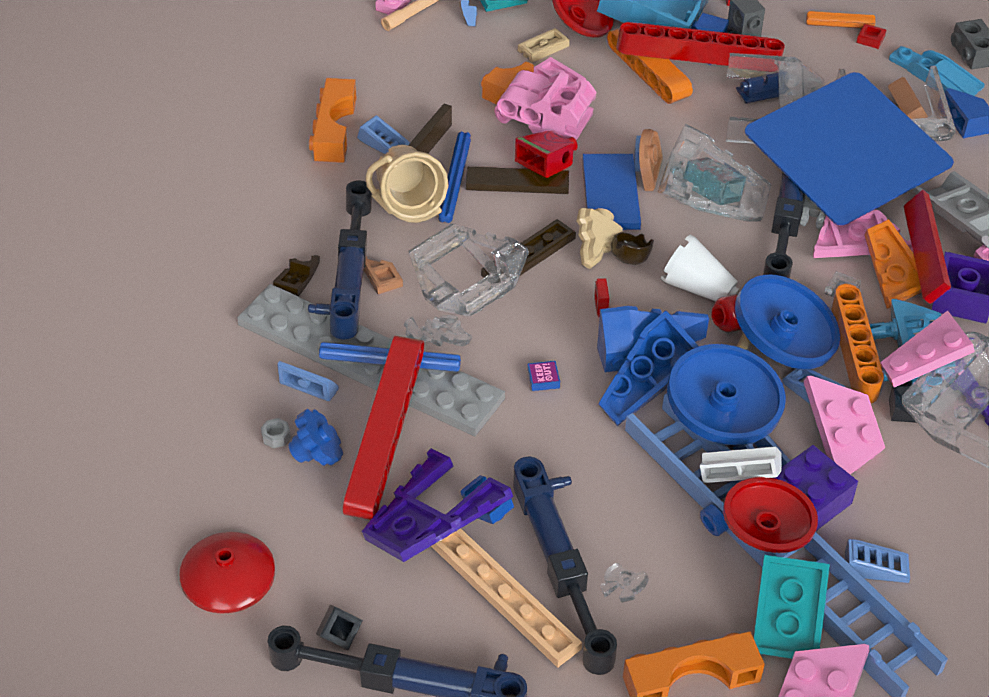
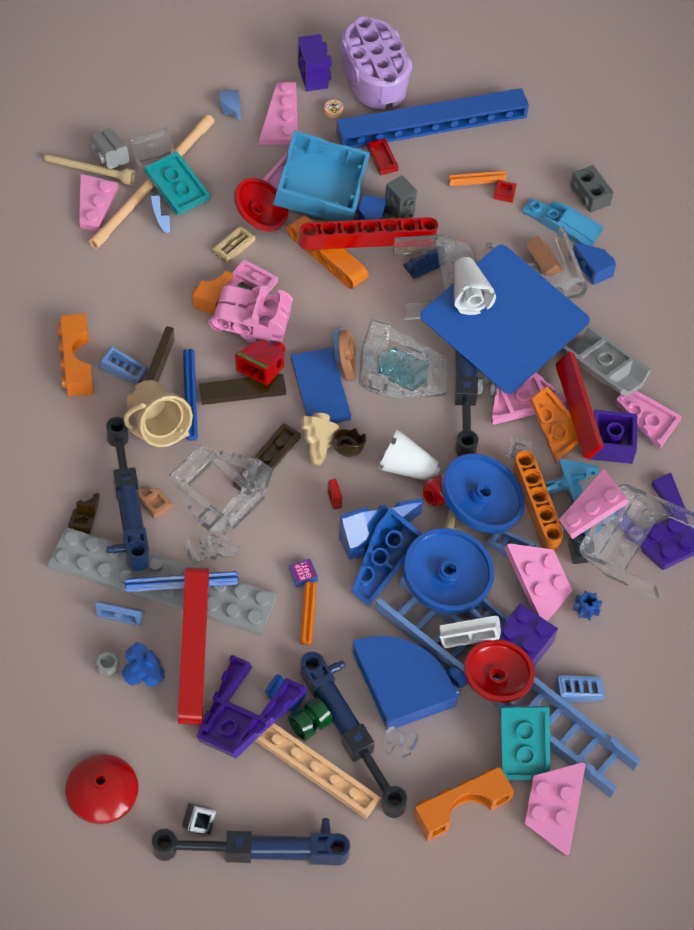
camera: 15 degrees left, 10 degrees up
none -> dark green wheel [288,697,333,741]
none -> orange axle [300,582,316,645]
none -> blue brick [352,636,460,731]
none -> white cone [454,257,496,315]
none -> blue gear [573,591,602,621]

